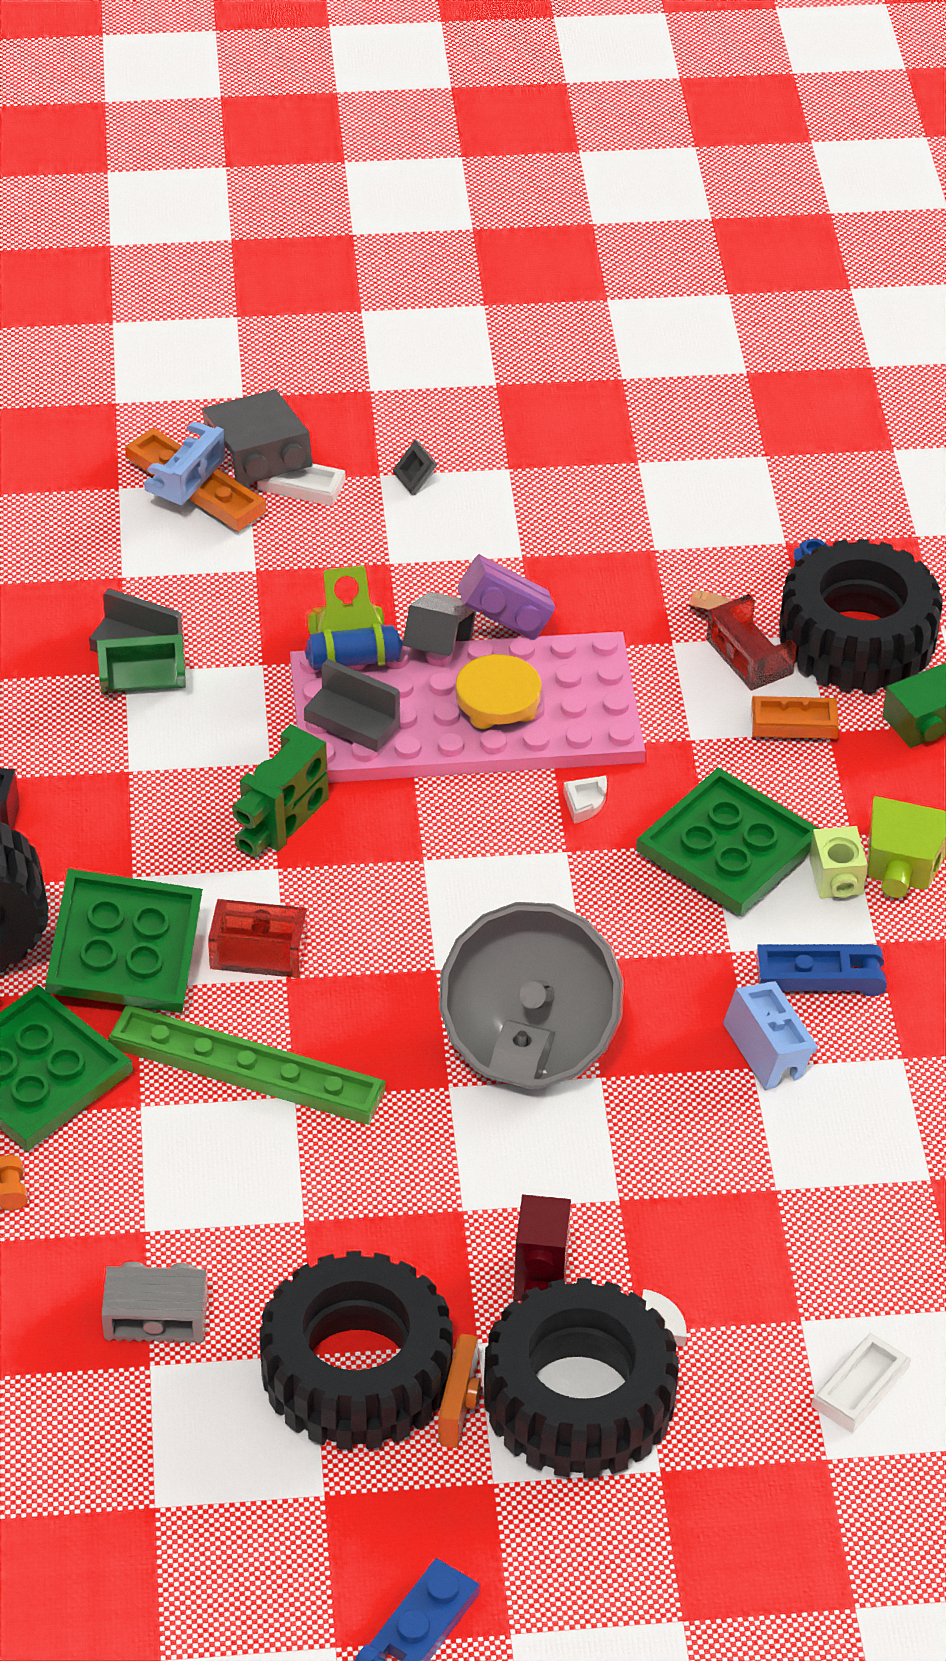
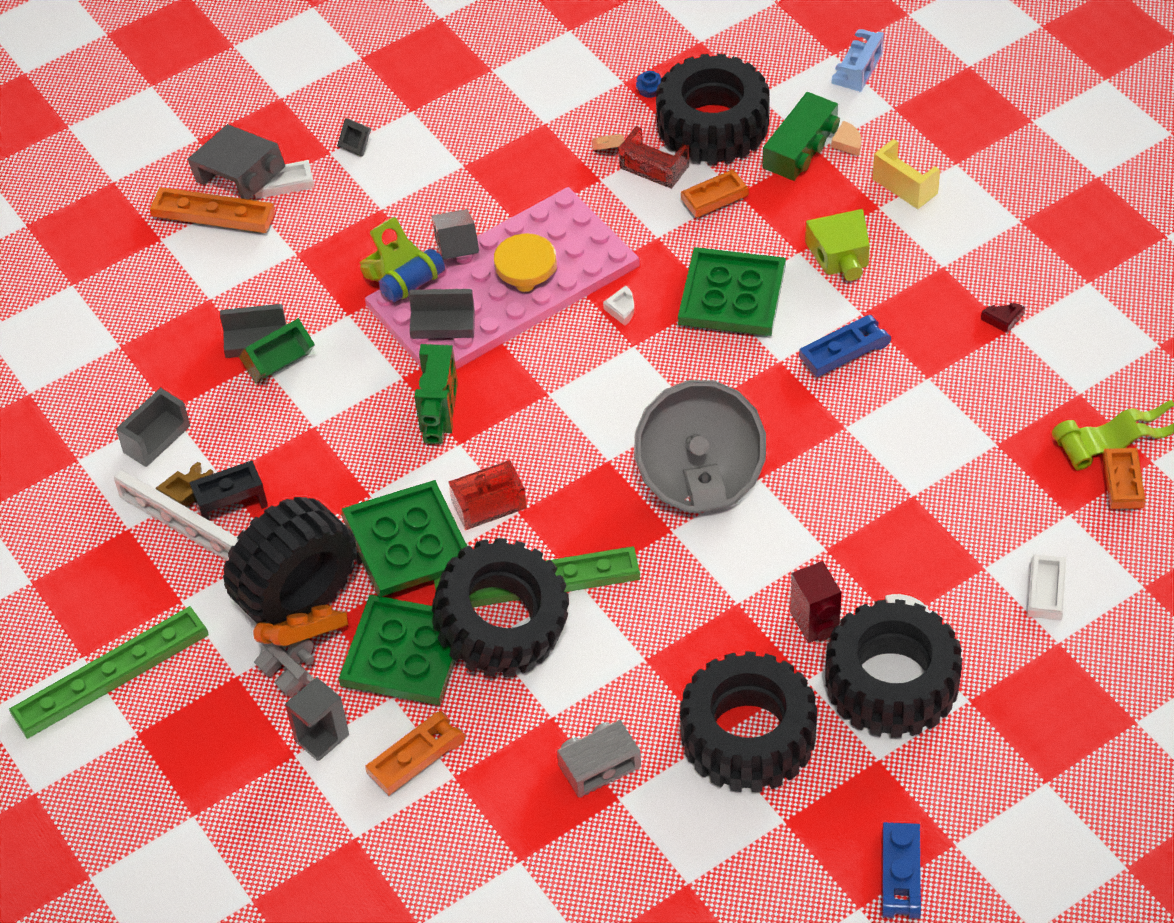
camera: 25 degrees left, 5 degrees up
light blue hinge [144,422,225,506] -> none
orange plate [438,1334,481,1449] -> none
medium lavender brick [457,554,556,640] -> none
light blue hinge [723,981,818,1090] -> none
yellowish green brick [809,826,868,899] -> none
none -> black tyre [431,538,569,677]

